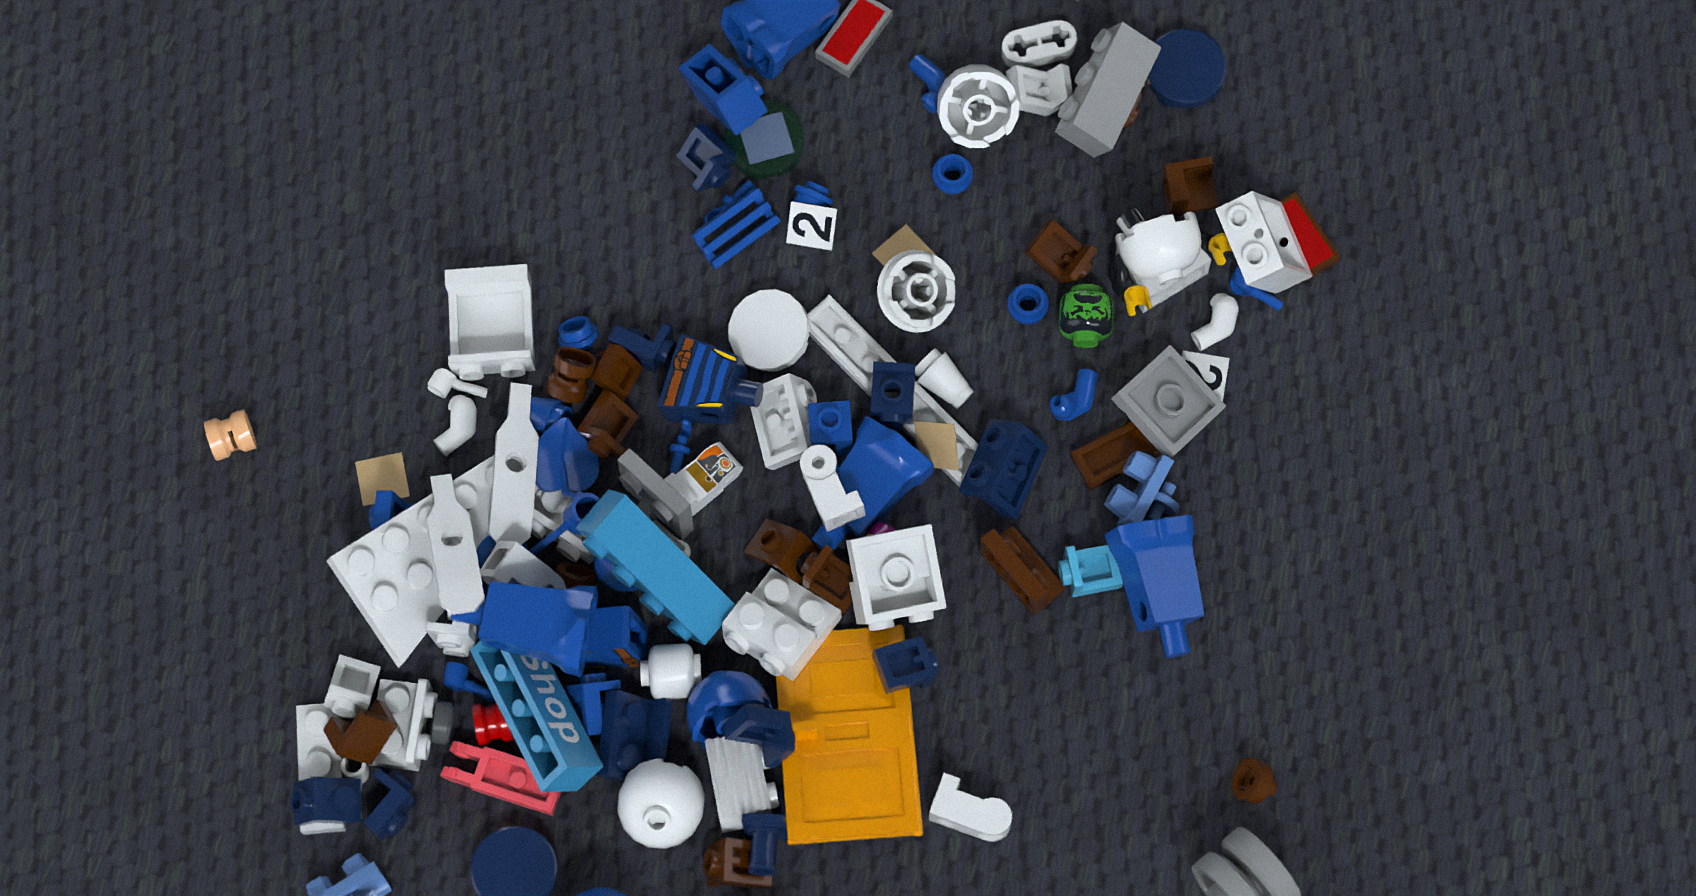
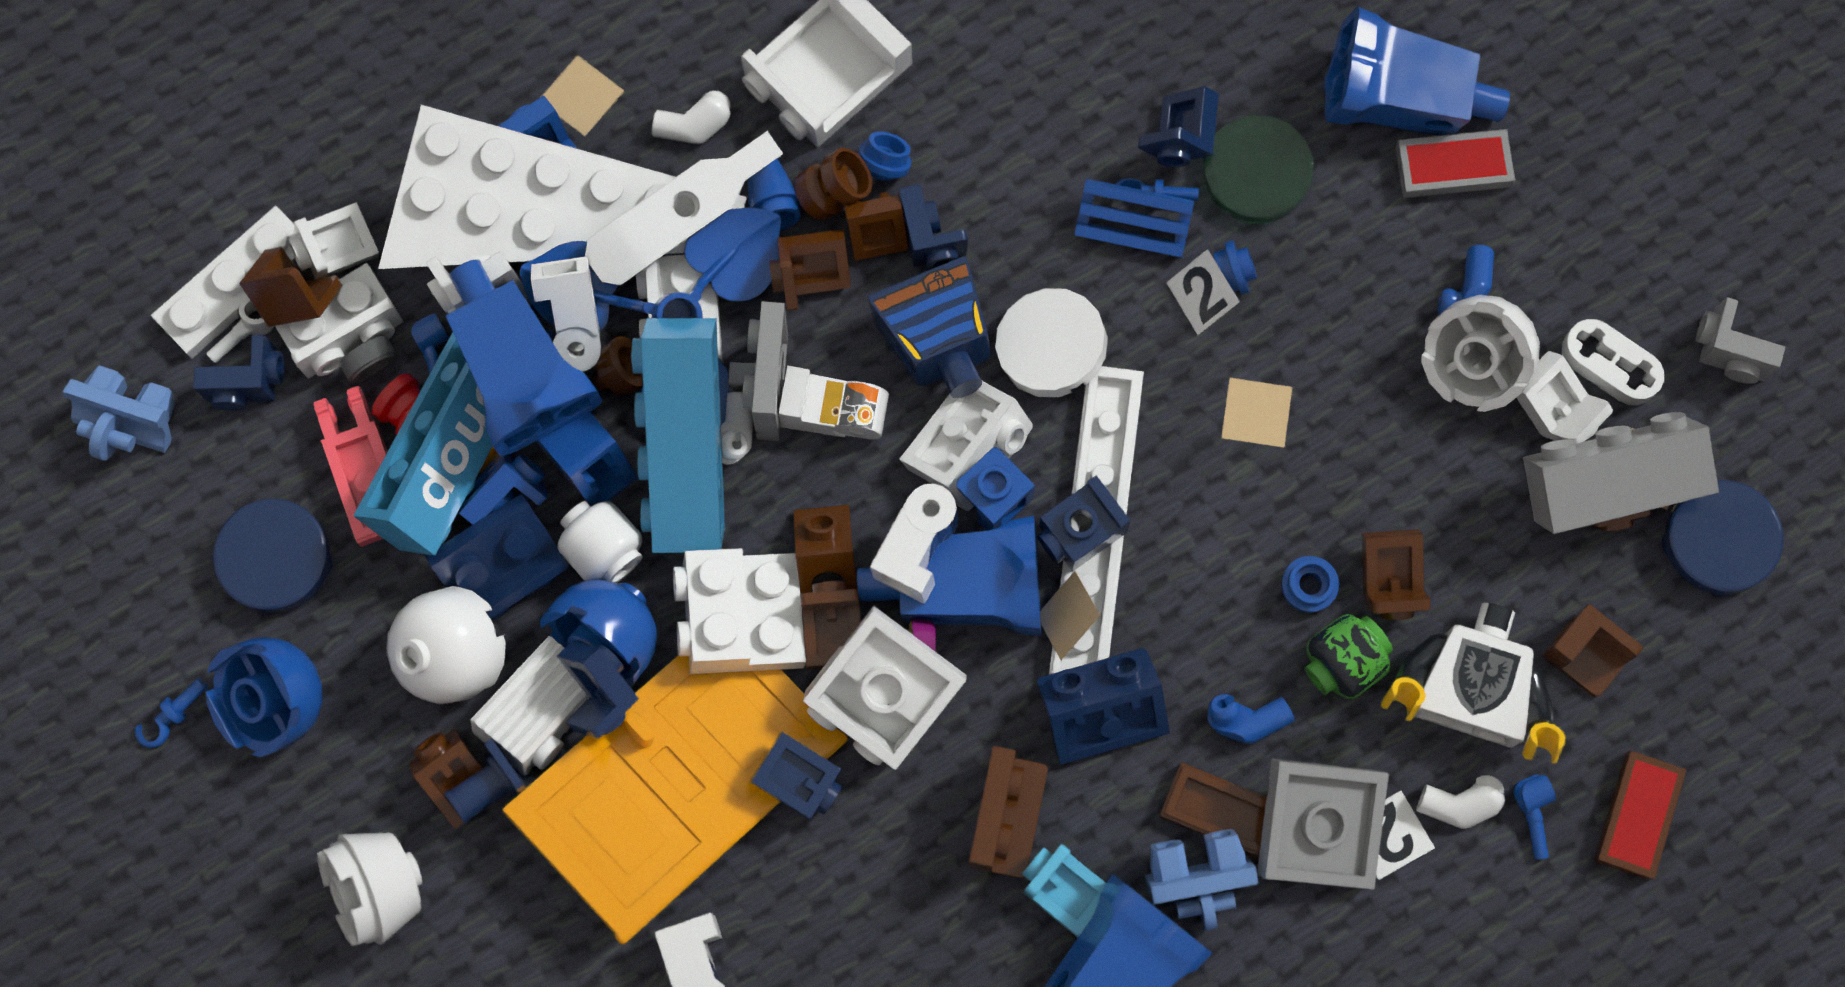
camera: 50 degrees right, 5 degrees up
dark blue bracket [290,777,361,826] -> none
white piece [427,474,484,615] -> none
white hand [428,368,488,398] -> none
blue hand [669,417,692,475] -> none
blue brick [678,43,768,136] -> none
sand blue sticker [740,111,794,165] -> none
white cone [877,250,955,332] -> none
white cone [915,348,974,409] -> none
blue plate [932,154,973,194] -> none
white cylinder [1115,212,1202,285] -> none
white window [1215,191,1313,294] -> none

